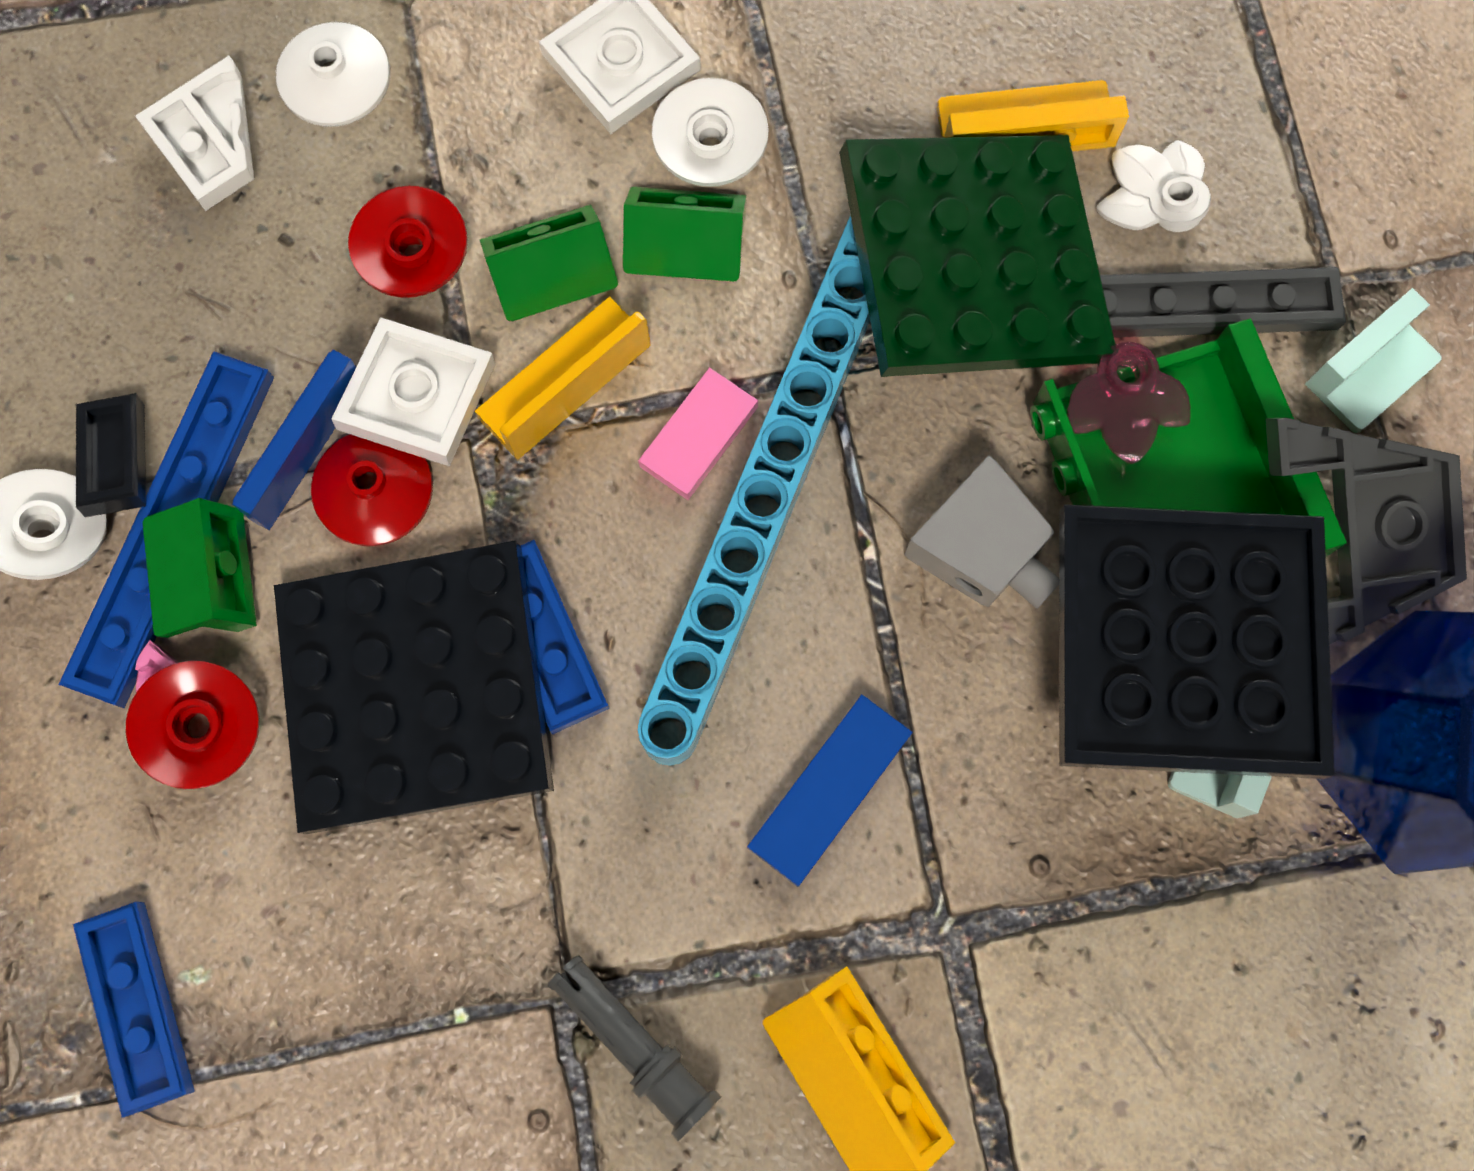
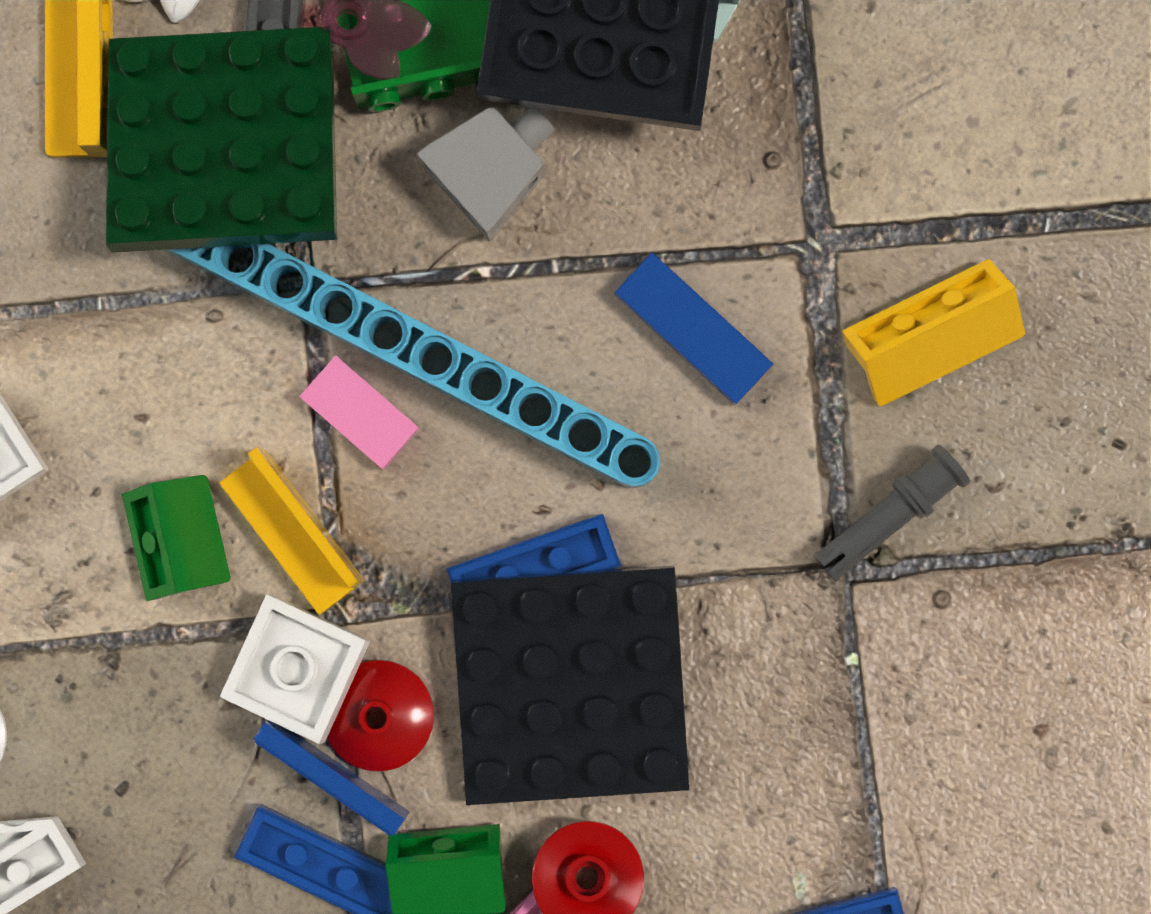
camera: 85 degrees left, 10 degrees up
red dish [348,186,468,298] -> none
green panel [623,187,746,282] -> none
white dish [652,78,768,187] -> none

